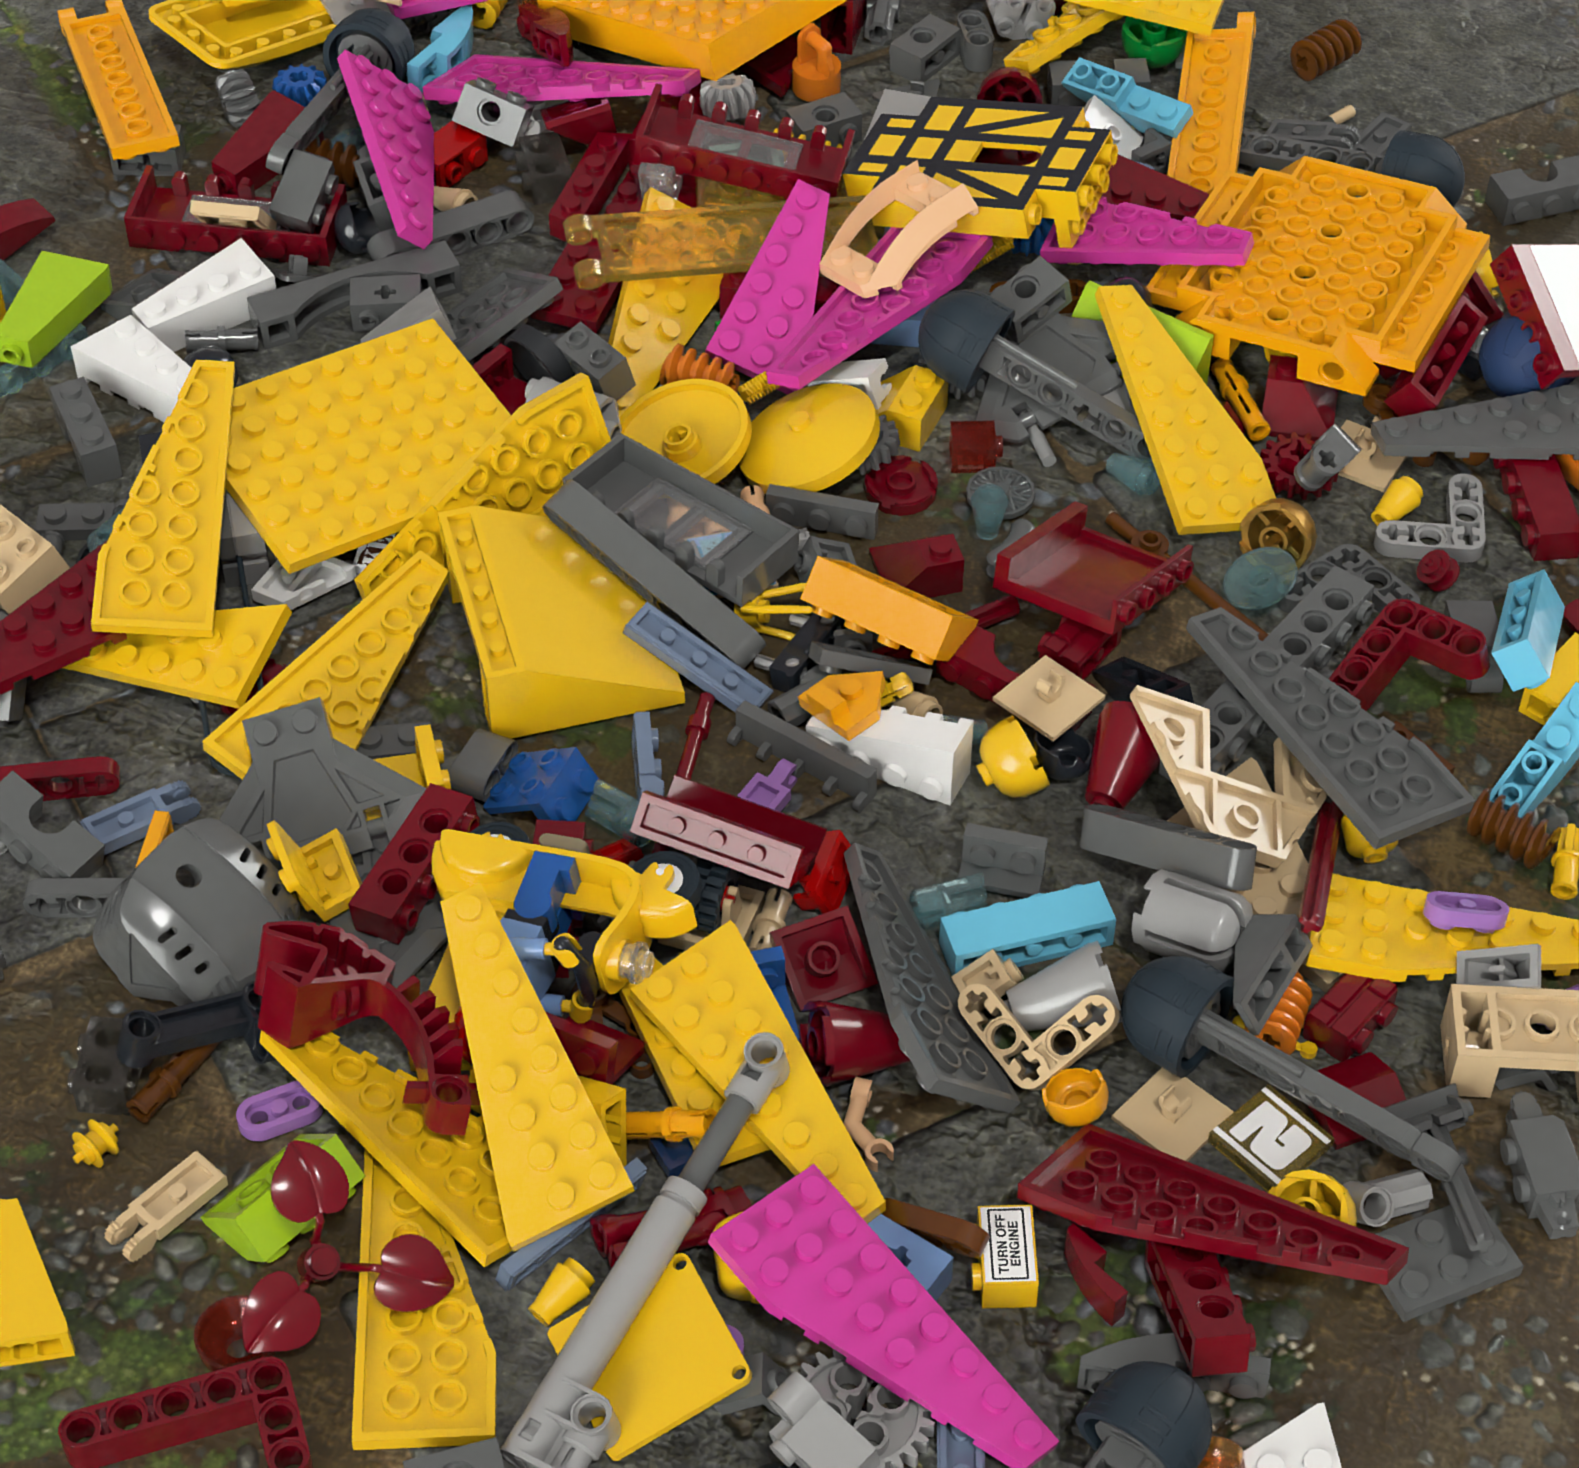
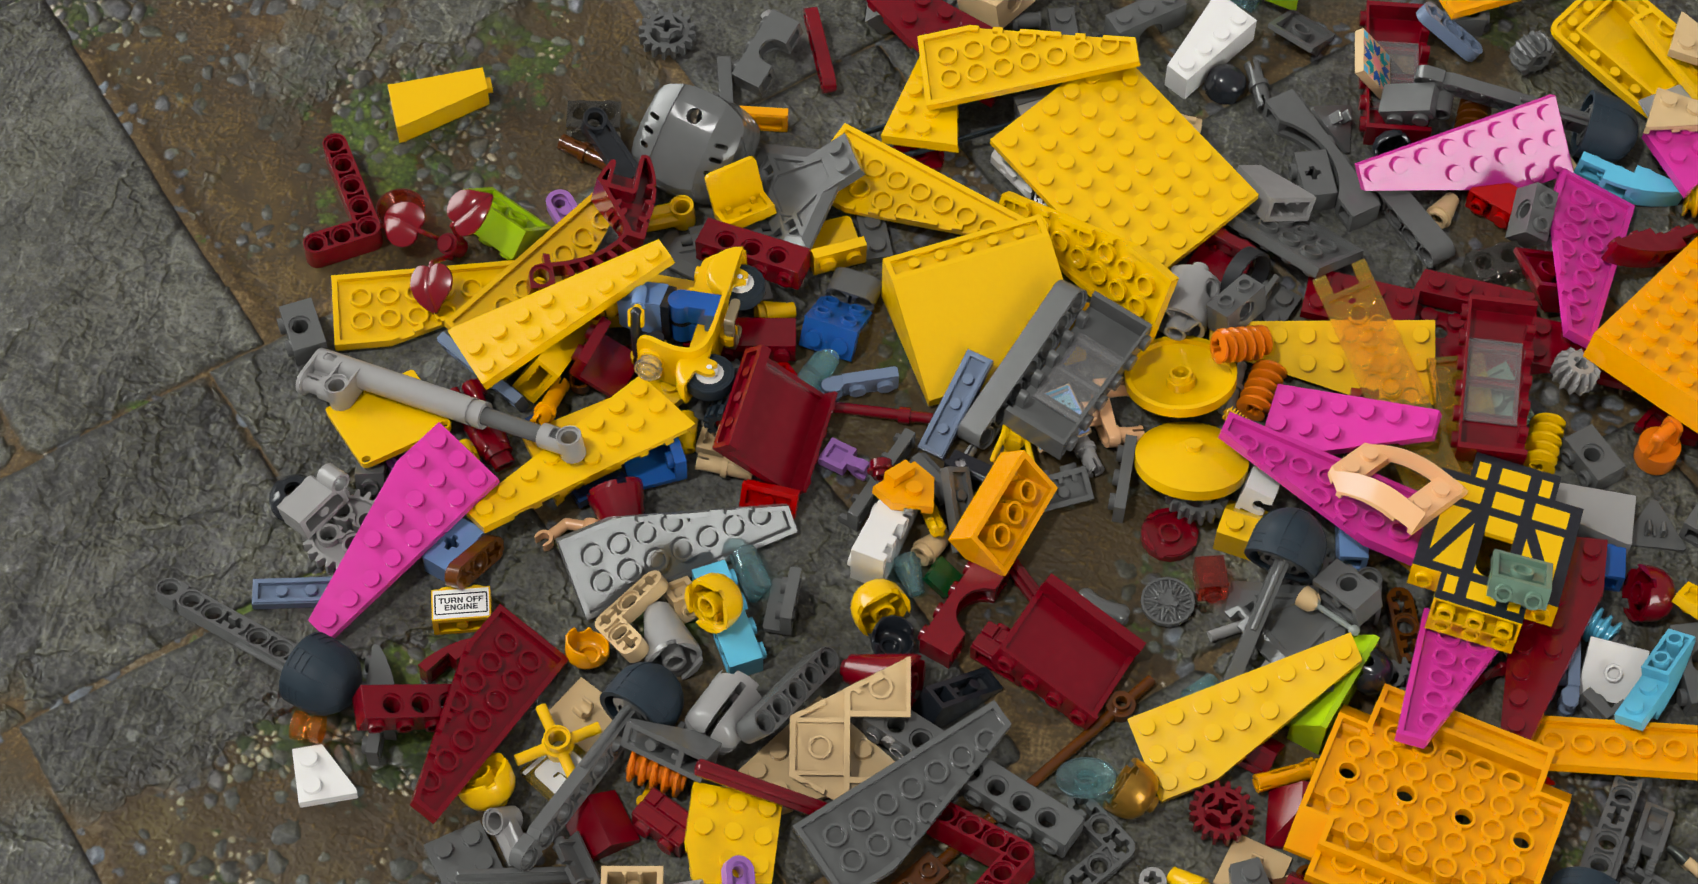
camera: 85 degrees right, 10 degrees up
yellow wheel [72,1119,119,1168] -> none
sand blue hinge [80,780,202,855] -> none
tan hinge [104,1151,228,1262] -> none
white wedge [132,238,276,352] -> none
dark red slope [211,90,324,195] -> none
blue gear [272,63,327,107] -> none
yellow cone [528,1257,595,1327] -> none
clear bracket [638,162,683,200] -> none
dark red slope [769,905,878,1012] -> none
dark red slope [869,533,964,598] -> none
clear light blue cone [971,484,1008,540] -> none
tan piece [993,655,1106,741] -> none
dark grey piece [1294,423,1362,491] -> none
none -> yellow bar [514,703,602,778]
none -> yellow cylinder [684,573,743,634]
none -> dark red plate [867,457,894,481]
none -> dark green tile [922,556,962,598]
none -> orange piece [1210,325,1273,364]
none -> hinge [1295,586,1360,636]
none -> sand blue beam [1416,2,1483,62]
none -> sand green plate [1486,549,1553,611]

